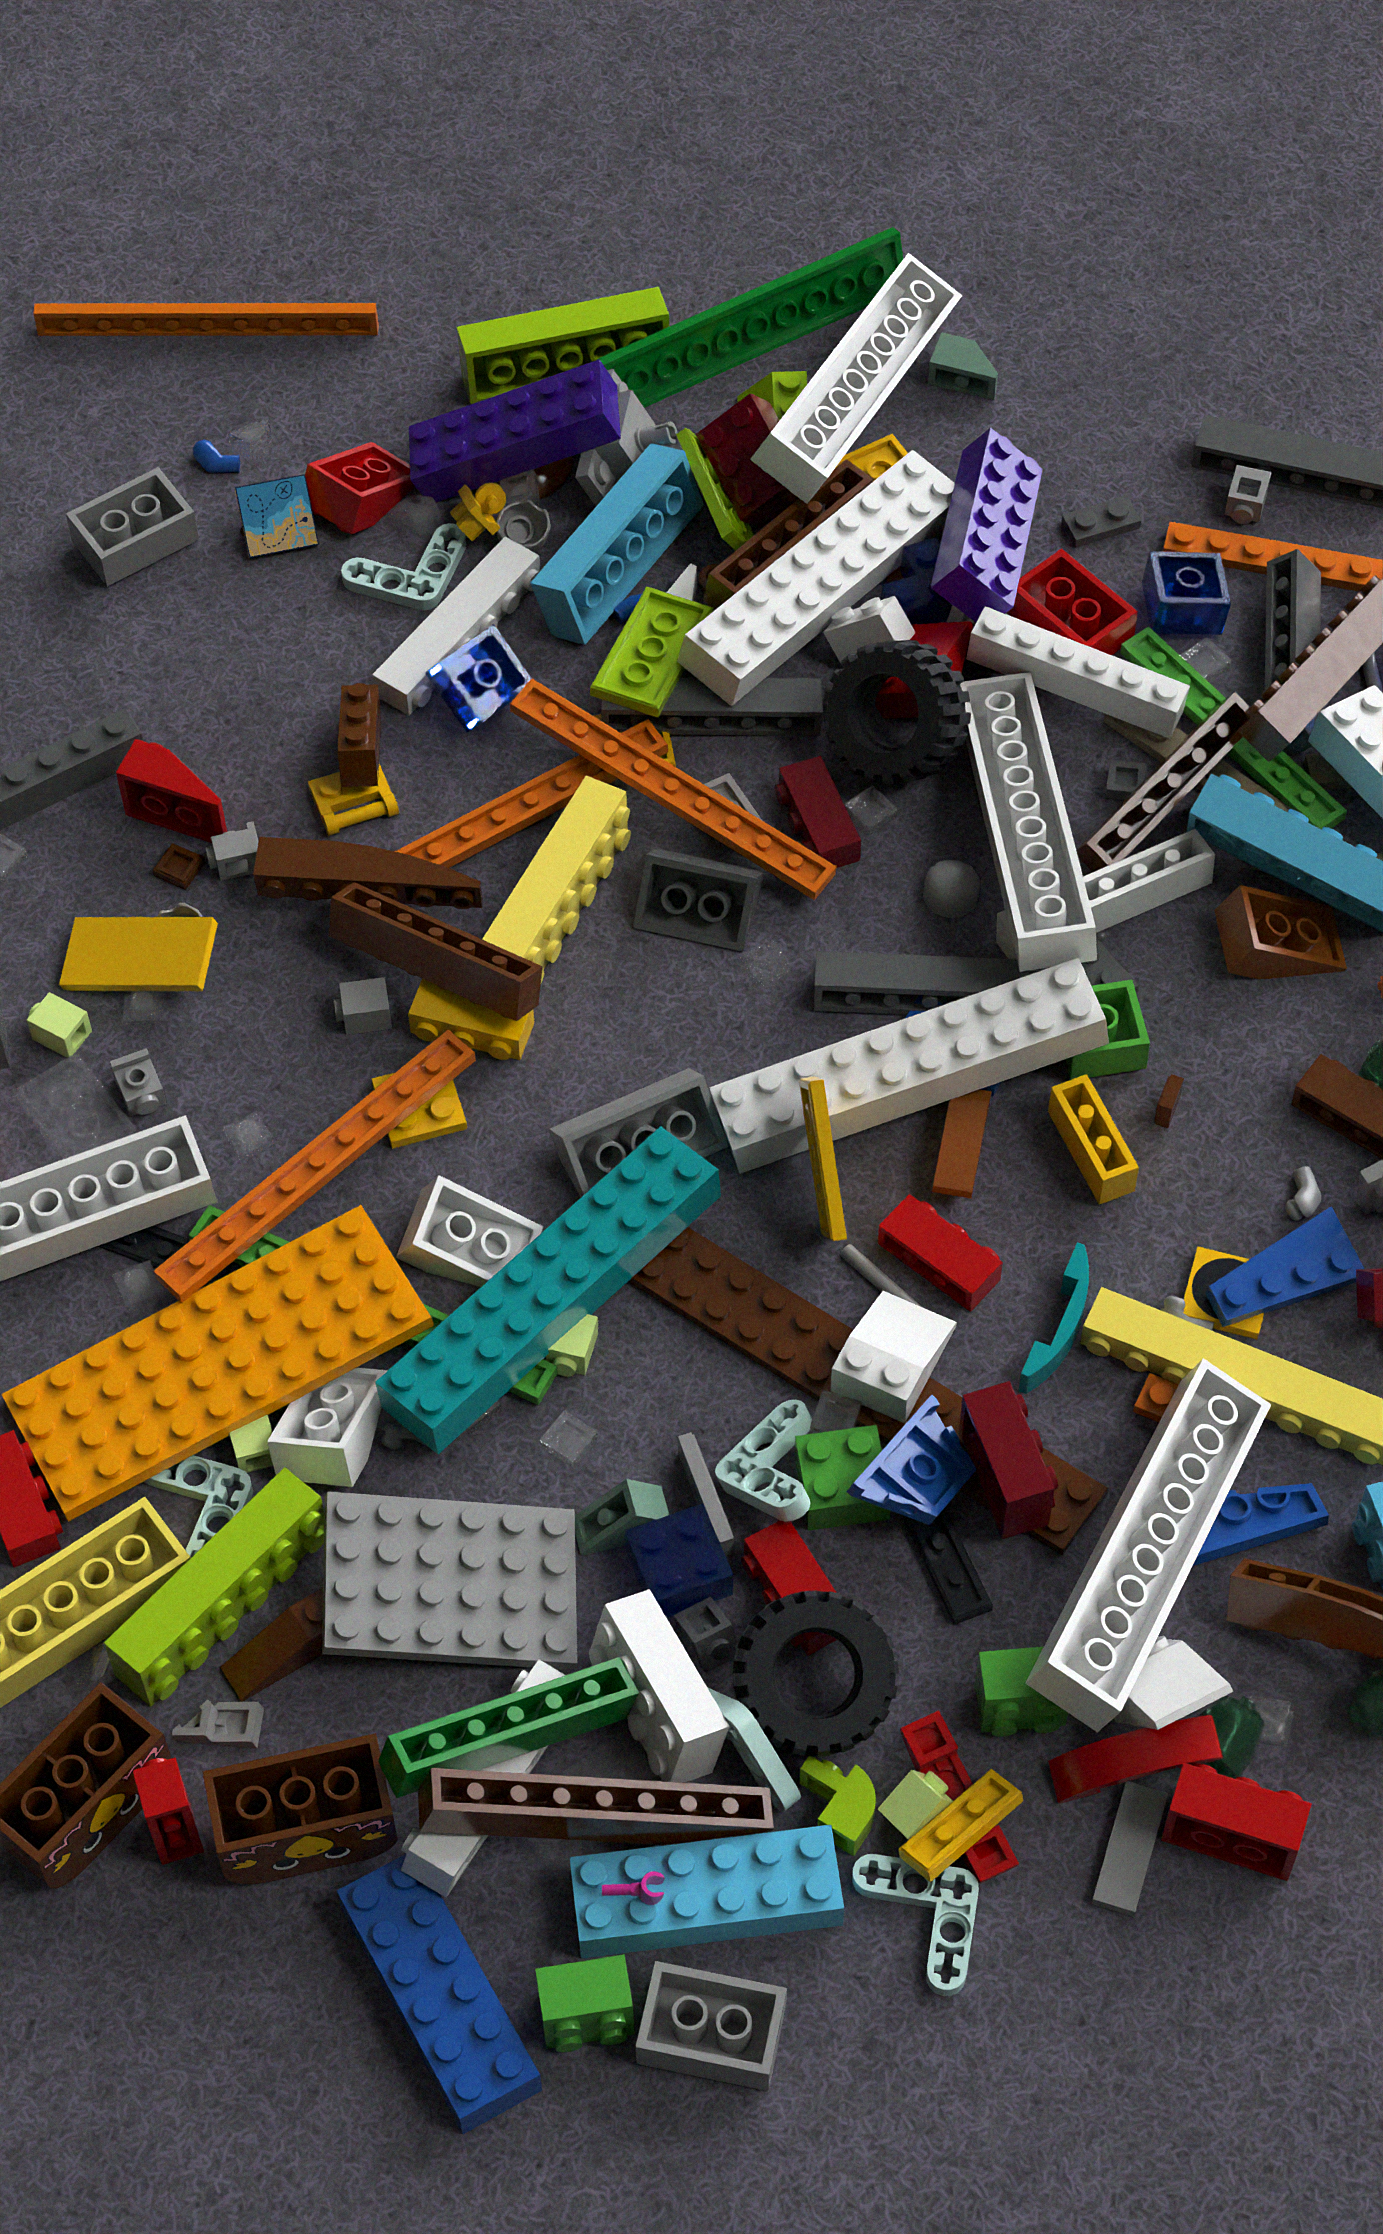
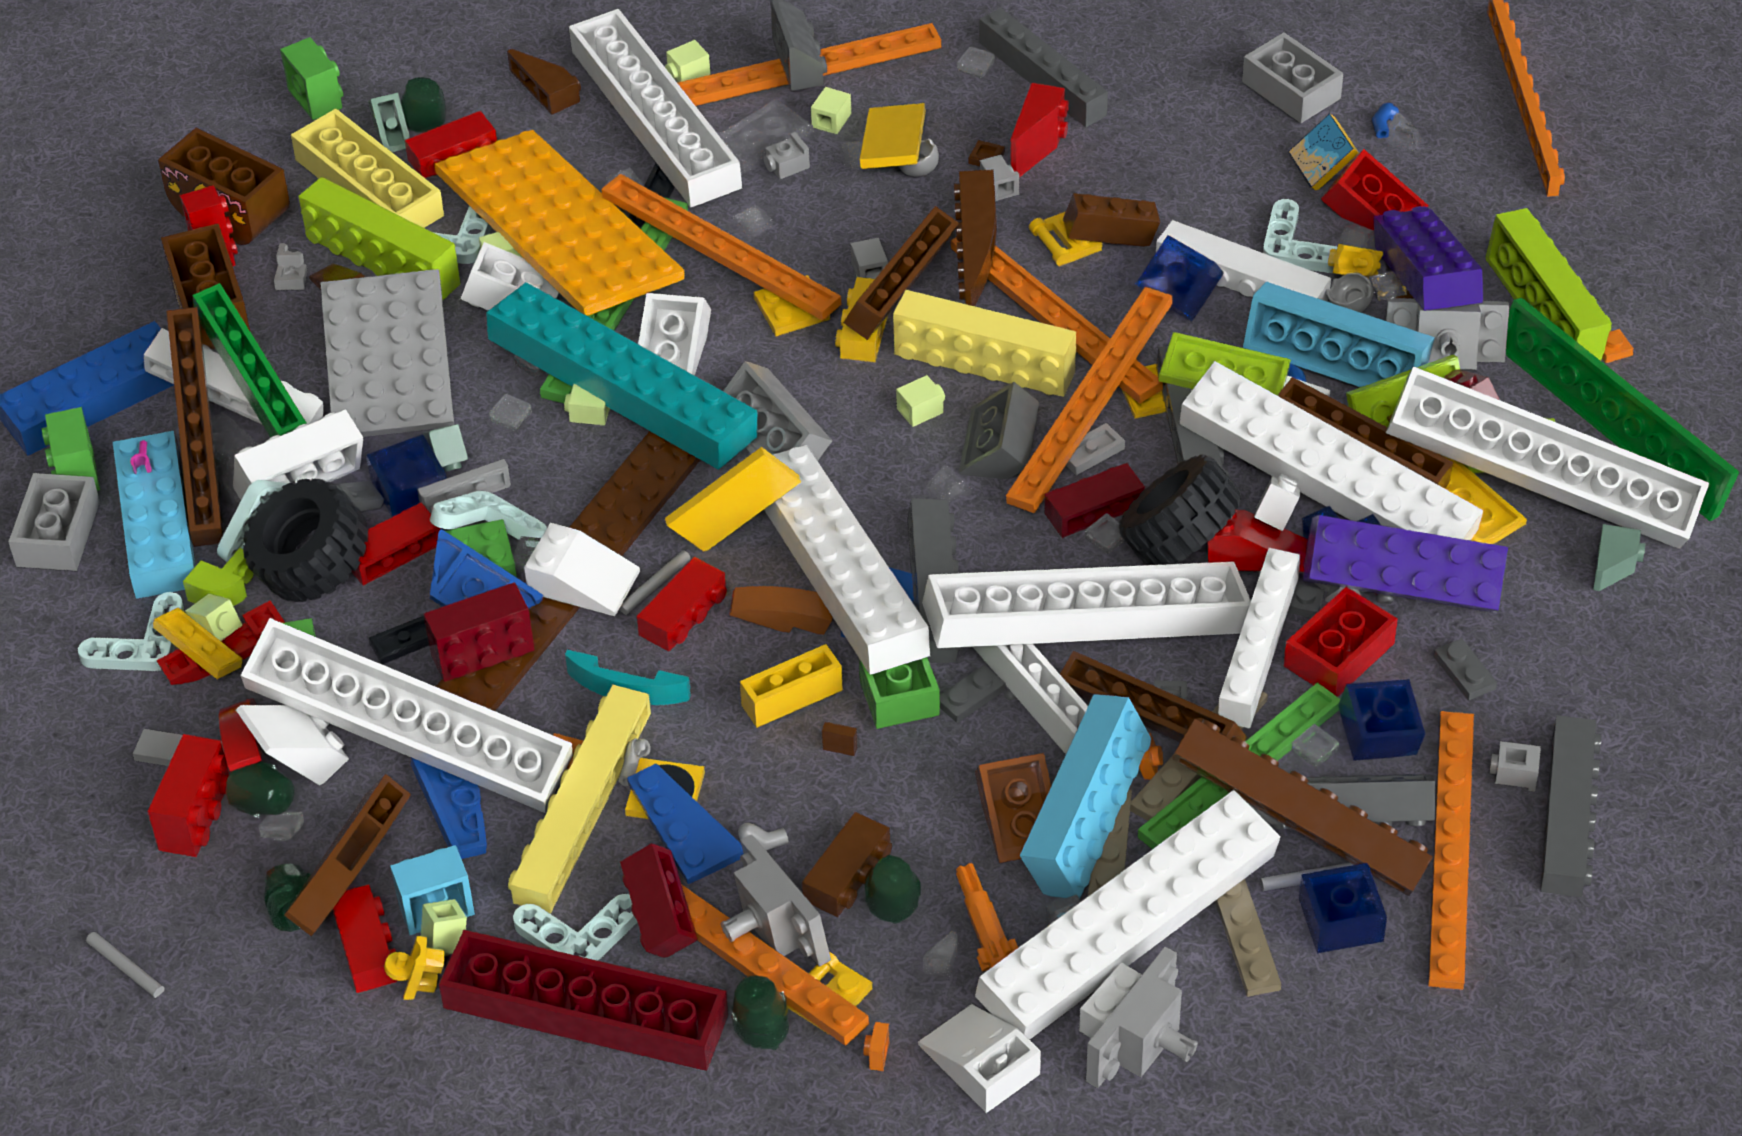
camera: 85 degrees right, 10 degrees down
none -> yellowish green brick [896,375,945,427]

